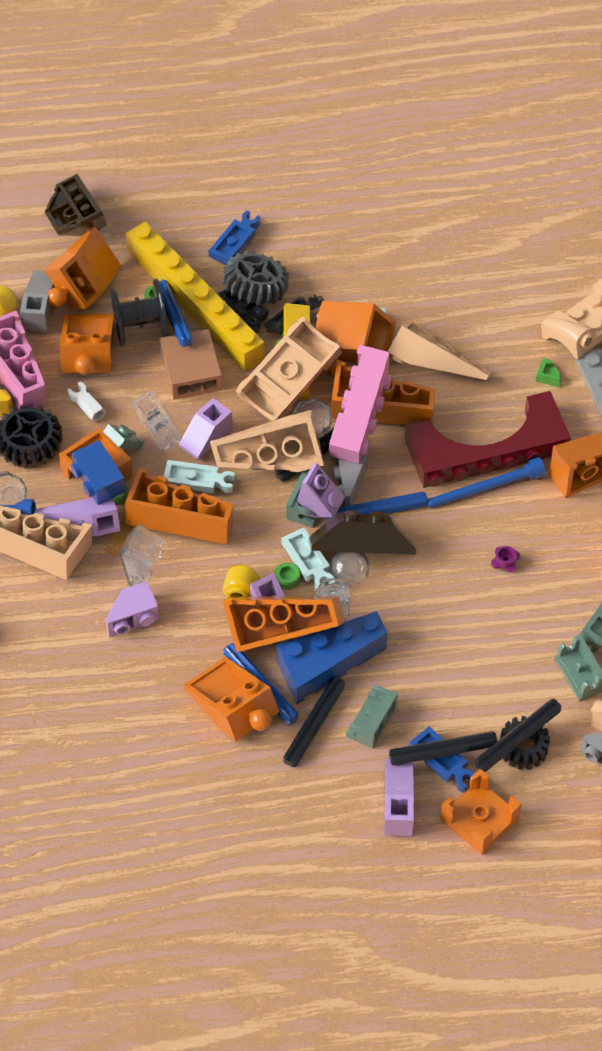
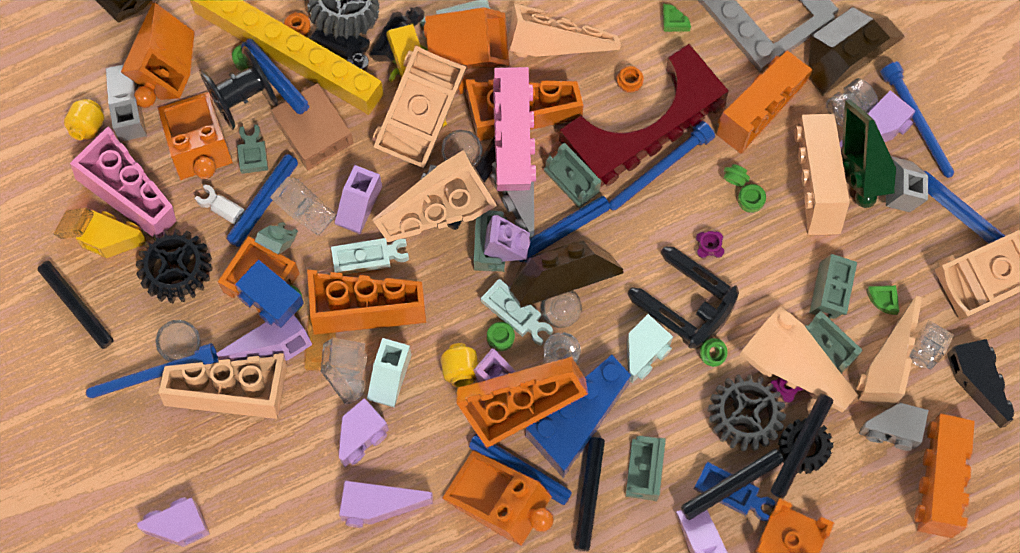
camera: 20 degrees left, 15 degrees up
none -> blue axle [226,154,298,247]
none -> sand green plate [237,125,269,174]
none -> orange plate [284,13,311,36]
none -> lavender slope [339,481,433,528]
none -> light aqua slope [367,338,412,408]
none -> sand green hinge [543,143,601,209]
none -> orange plate [617,66,644,93]
none -> black piece [627,246,739,349]
none -> light aqua slope [627,314,673,383]
none -> bright green plate [700,338,728,367]
none -> dark grey gear [708,374,786,451]
none -> bright green plate [723,164,750,187]
none -> bright green tile [738,184,766,213]
none -> light nougat wedge [739,306,857,413]
none -> magenta plate [771,377,803,403]

